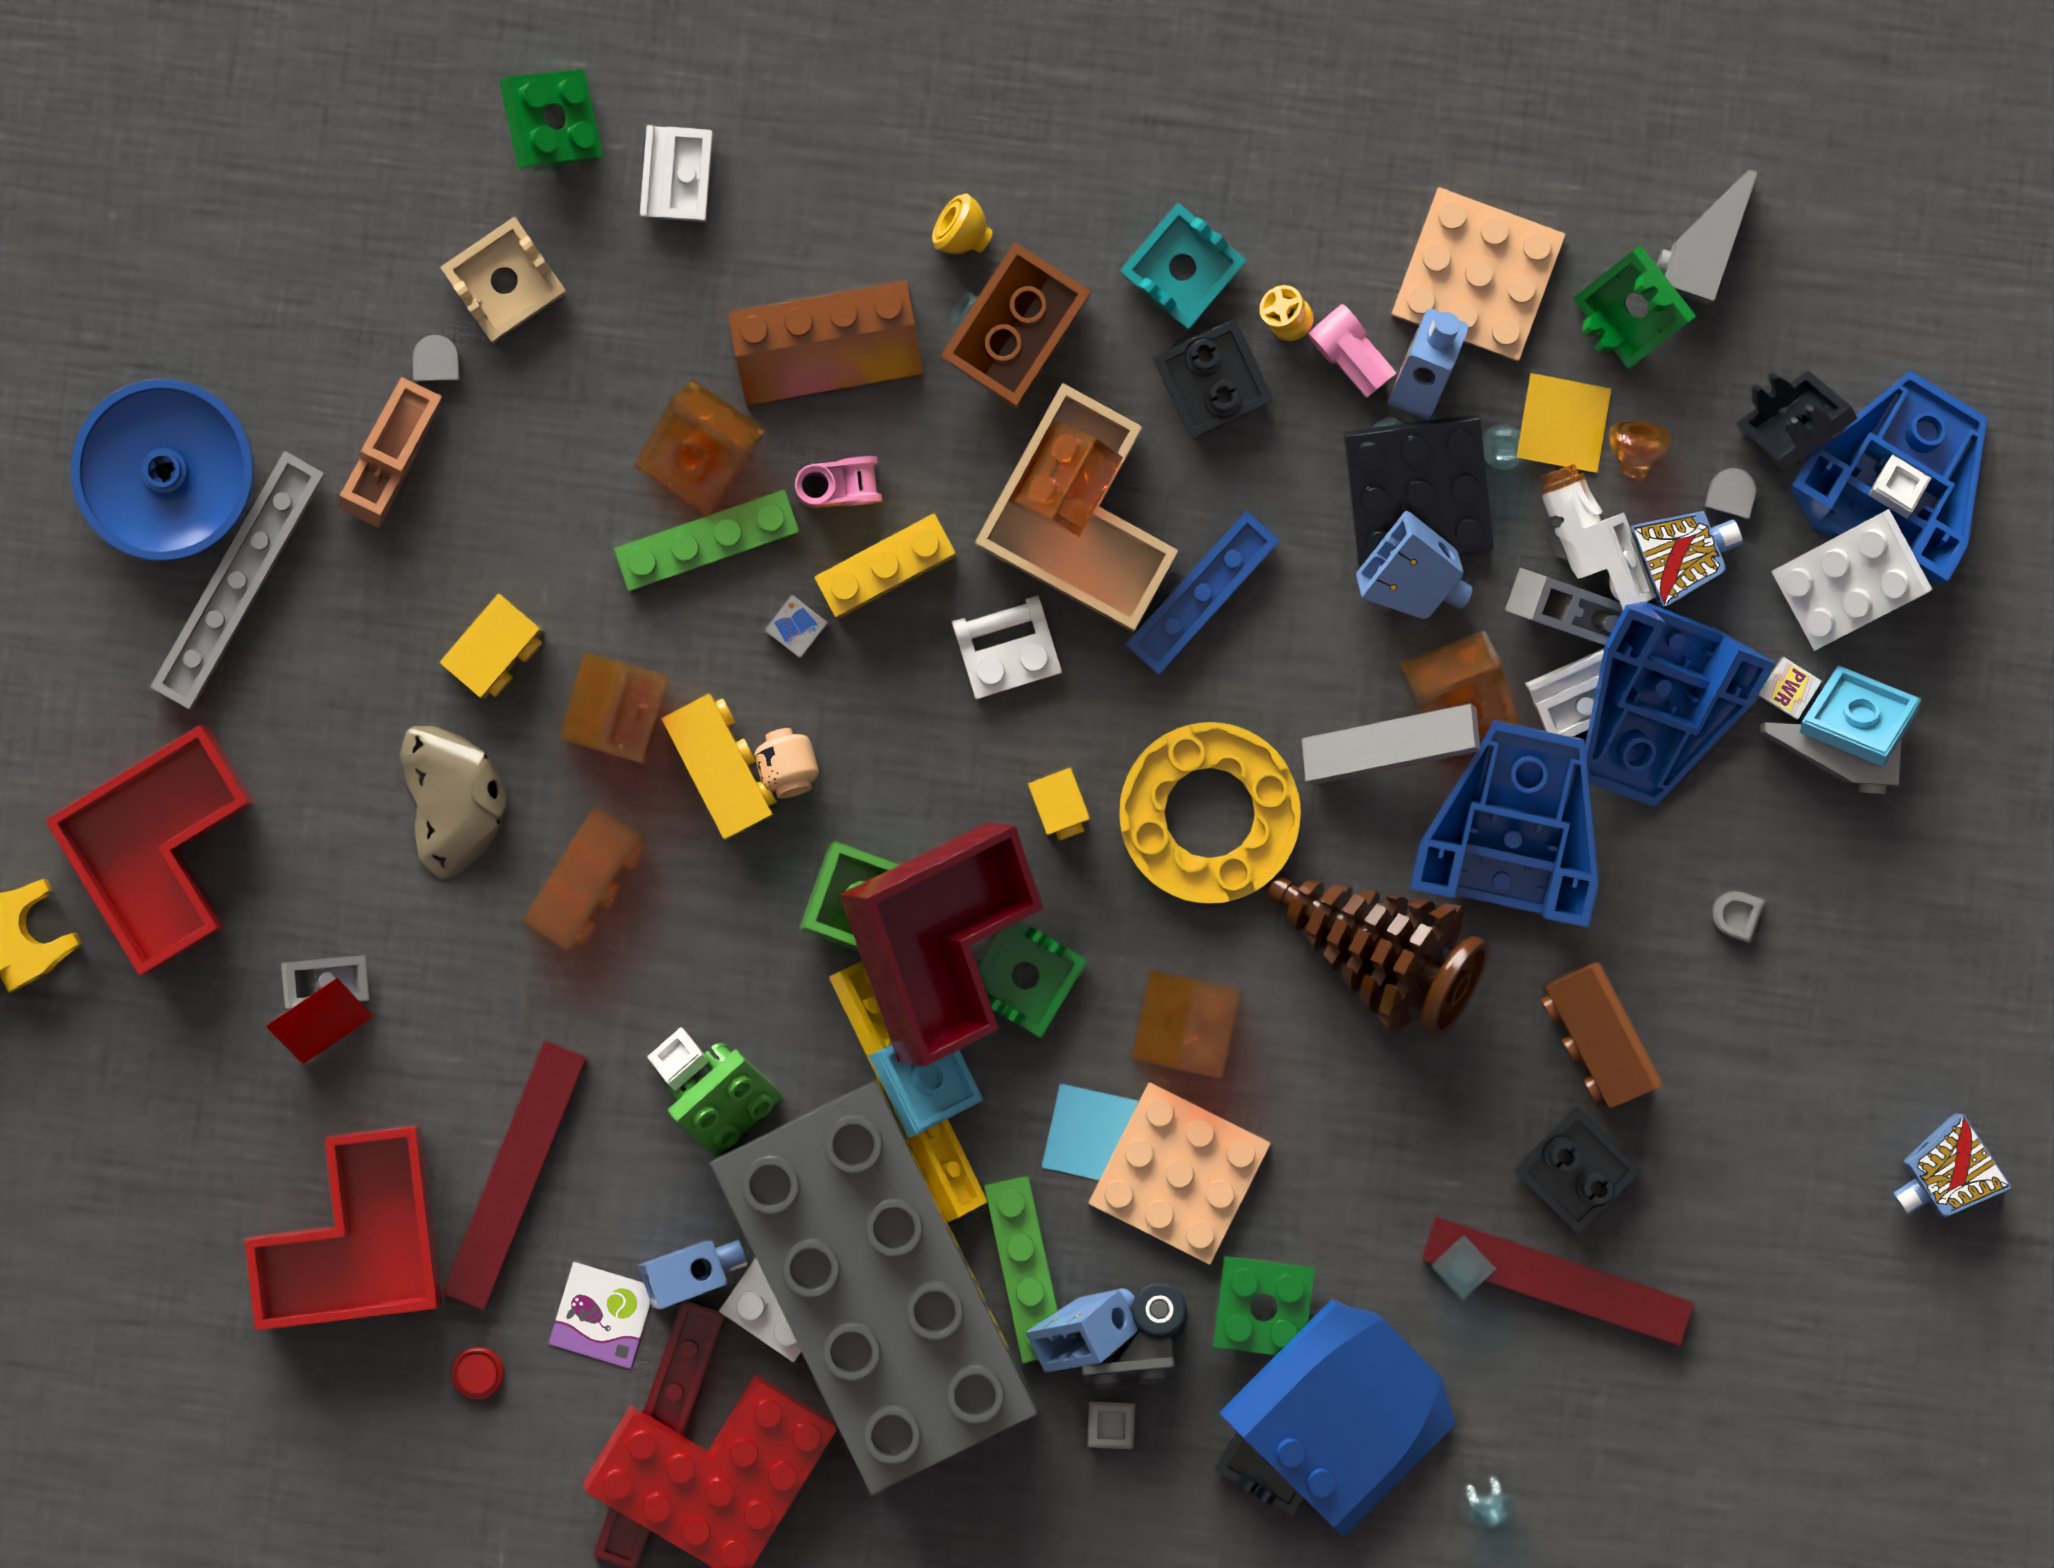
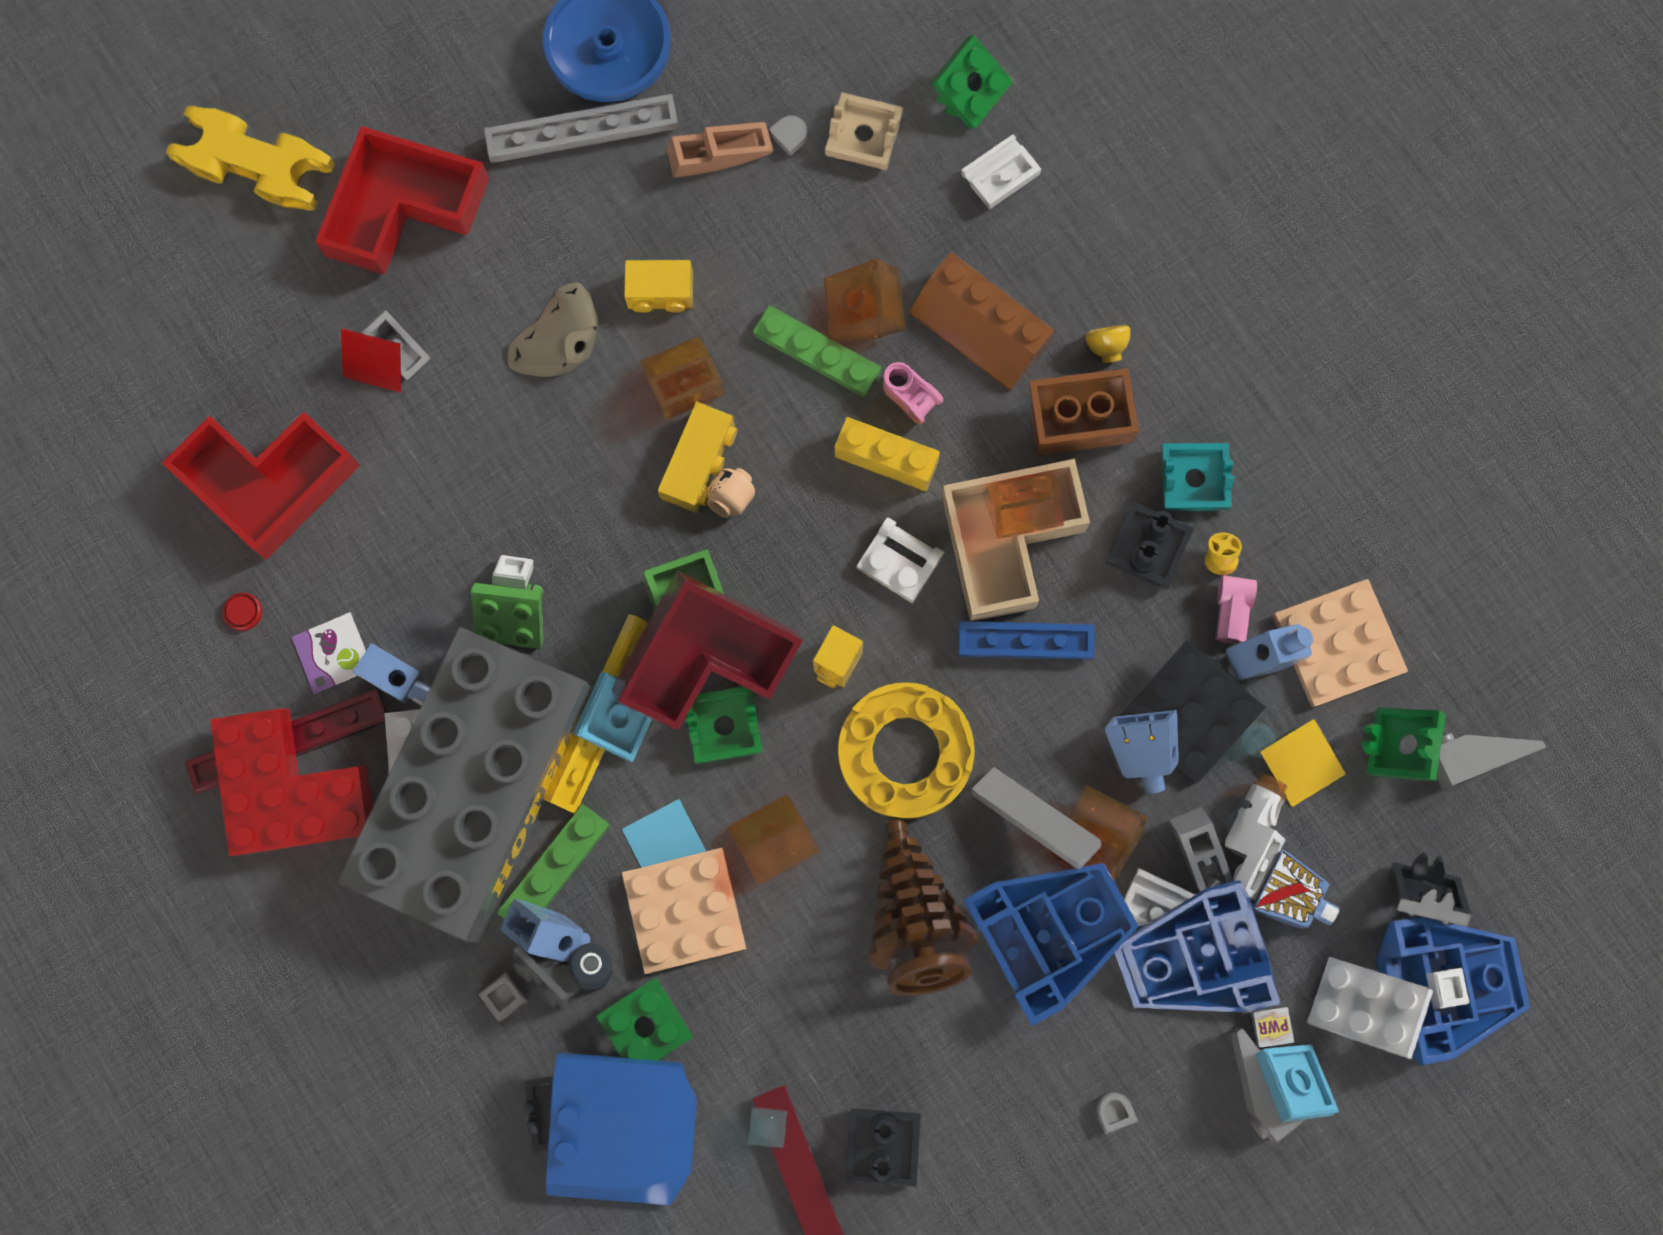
camera: 50 degrees right, 10 degrees down
dark red tile [442,1040,587,1310] -> none
clear orange brick [522,806,645,950] -> none
light grey tile [765,595,828,659] -> none
dark orange slope [1540,962,1663,1109] -> none
clear orange brick [1609,420,1672,478] -> none
light grey tile [1704,468,1756,520] -> none

